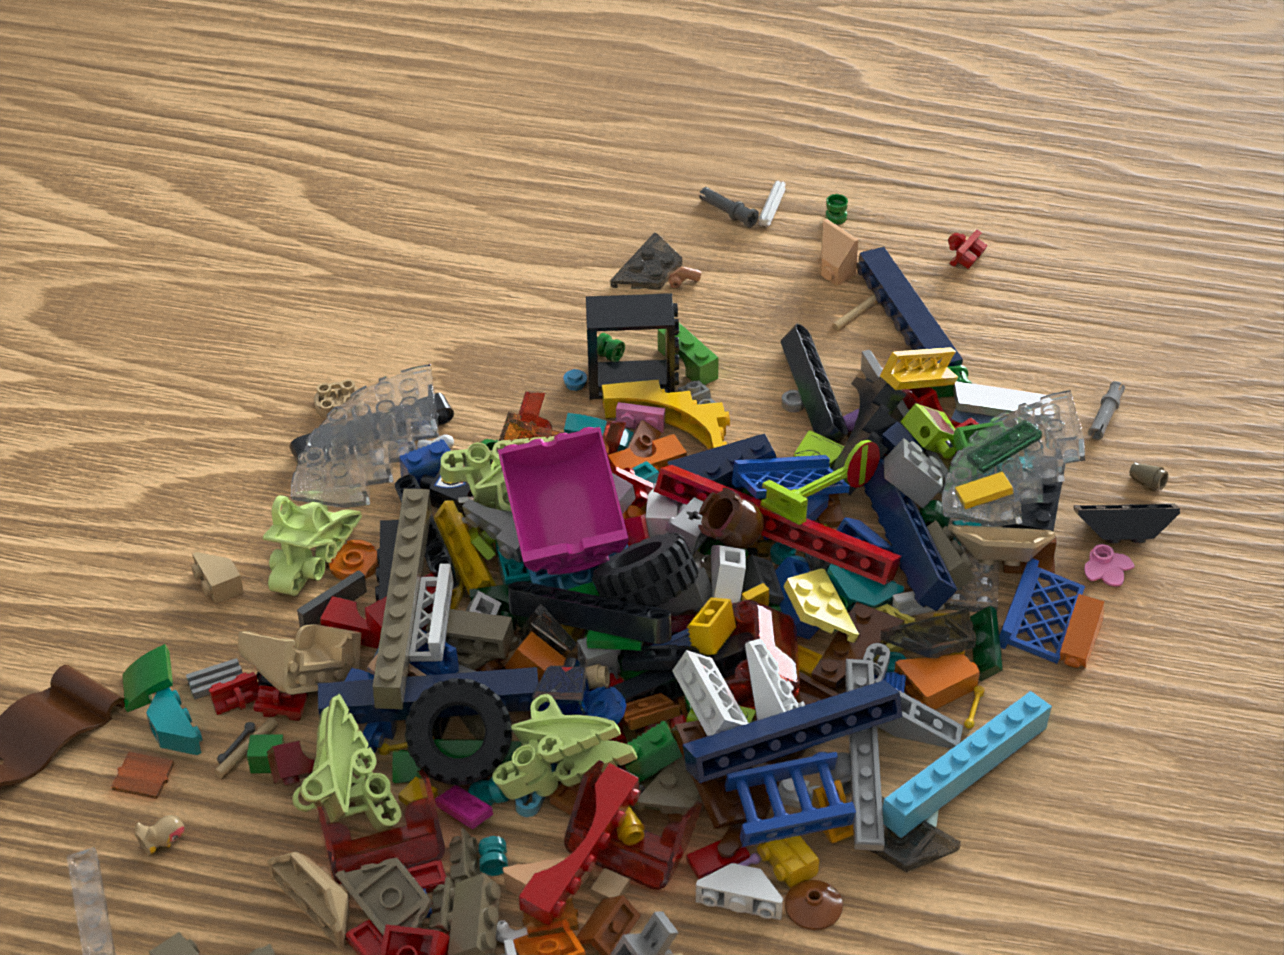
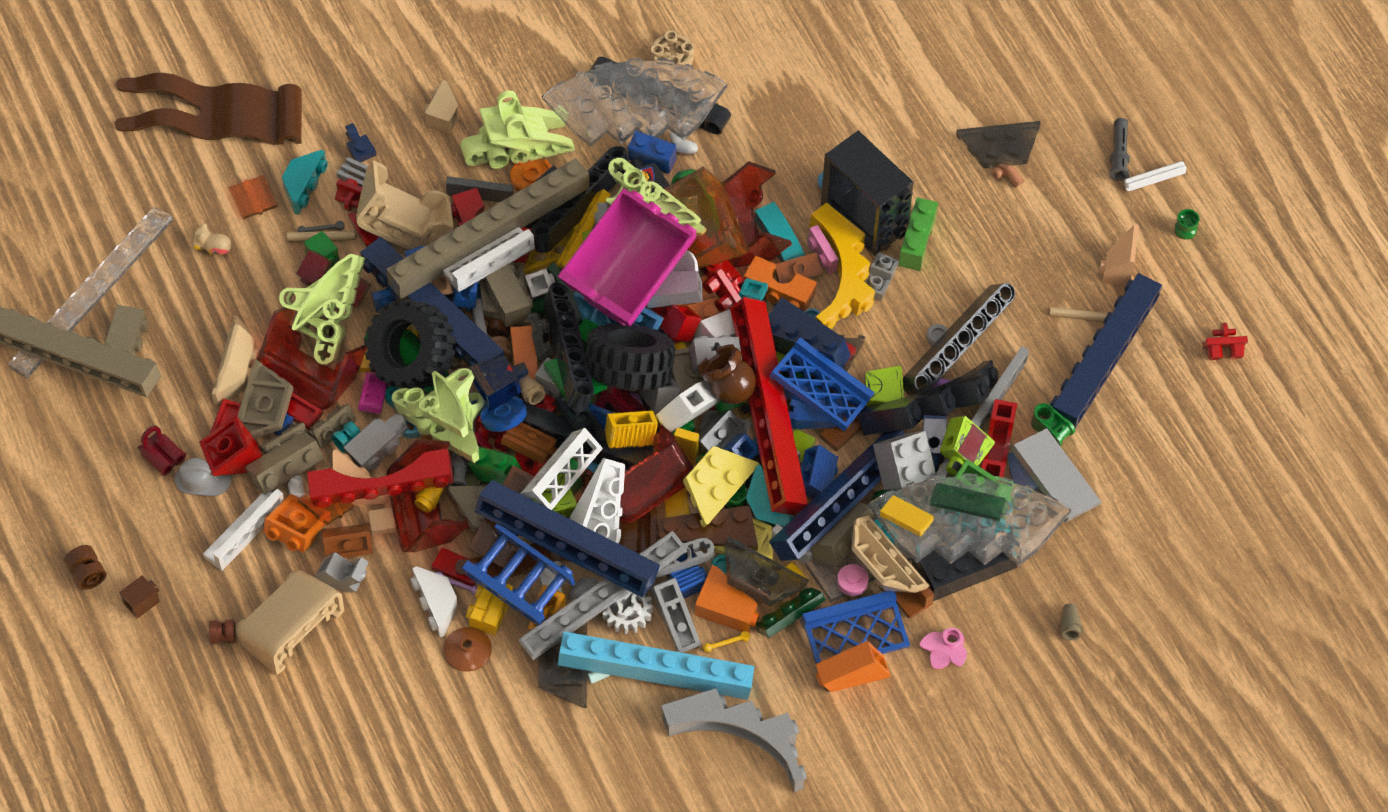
camera: 50 degrees right, 15 degrees up
green slope [122,644,173,713] -> none
lime piece [761,440,880,525] -> none
yellow fence [880,347,958,390] -> none
black wedge [1074,503,1180,543] -> none
light grey pin [1088,381,1125,440] -> none
none -> light grey hinge [343,414,408,472]
none -> dark blue plate [345,123,377,163]
none -> white gear [602,592,653,634]
none -> light grey arch [661,688,807,792]
none -> bright pink wheel [837,564,869,596]

